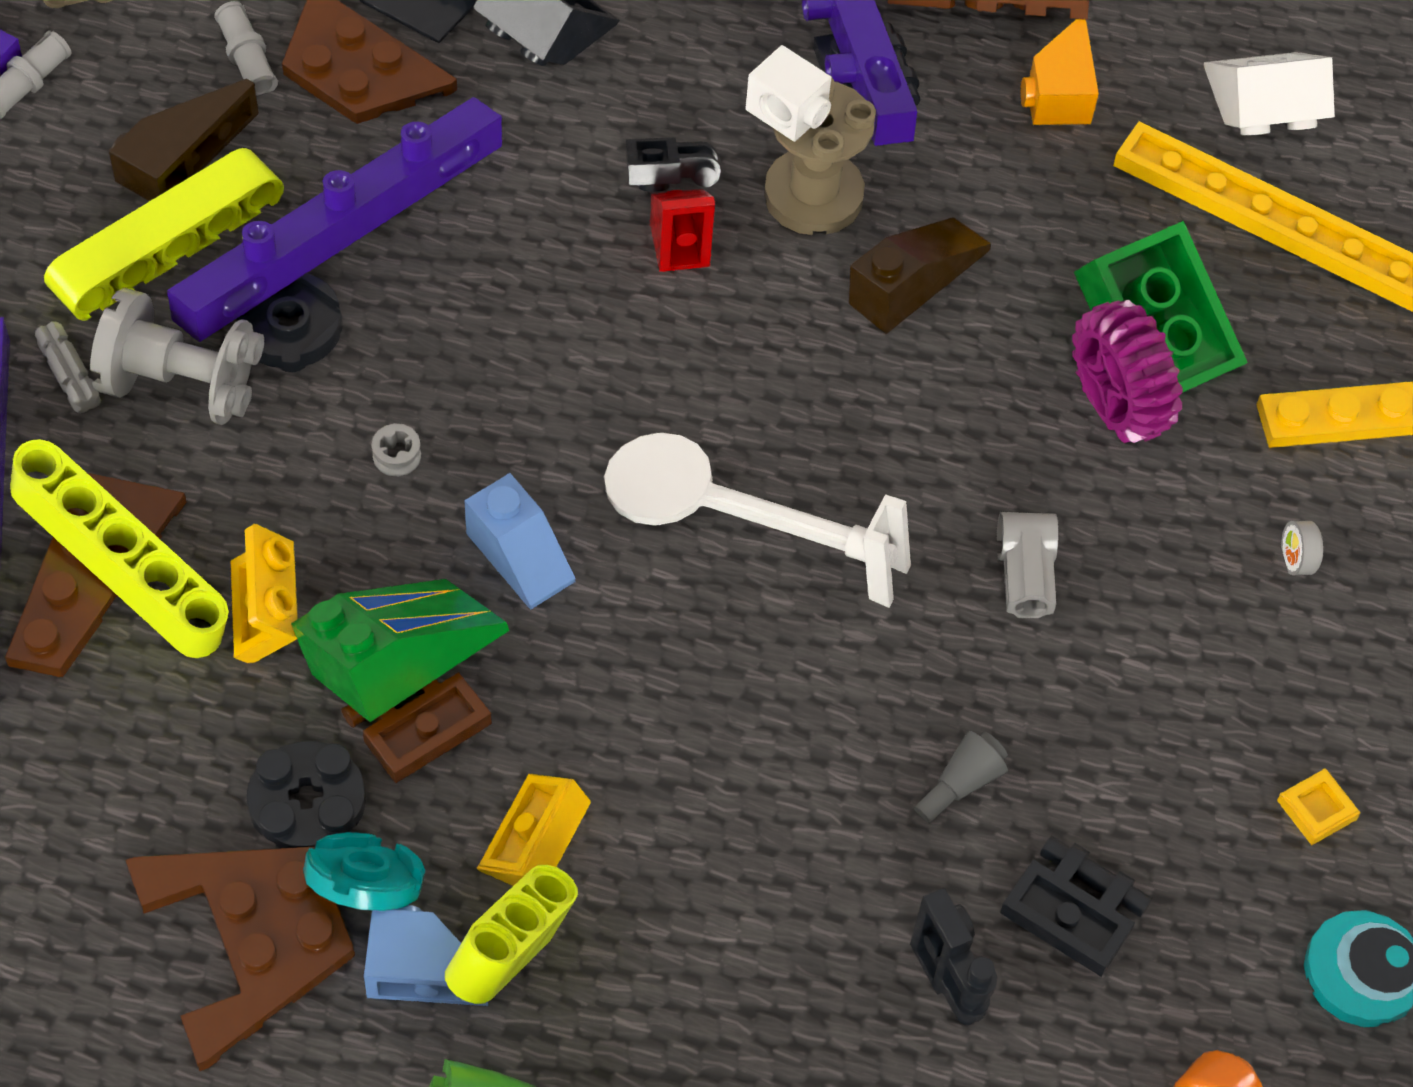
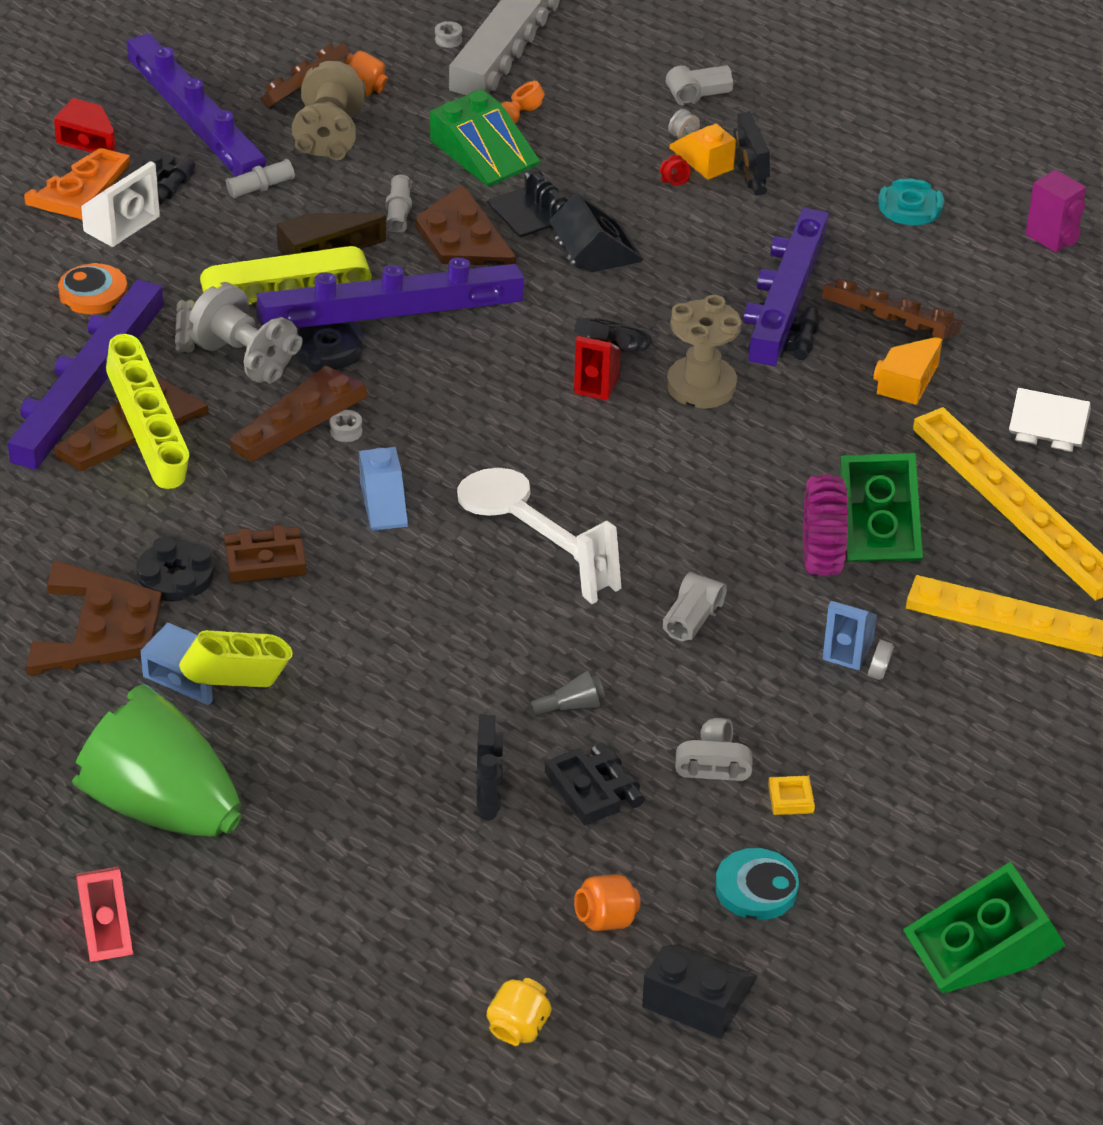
camera: 30 degrees right, 15 degrees down
yellow bracket [231,524,298,663] -> none
green slope [291,579,509,722] -> none
teal tile [303,832,425,911] -> none
yellow slope [477,774,591,886] -> none
white brick [746,45,831,142] -> none
dark brown slope [849,217,991,334] -> none
none -> reddish brown wing [229,365,368,462]
none -> light grey beam [675,740,753,781]
none -> light grey hinge [700,718,733,742]
none -> medium blue slope [822,601,877,670]

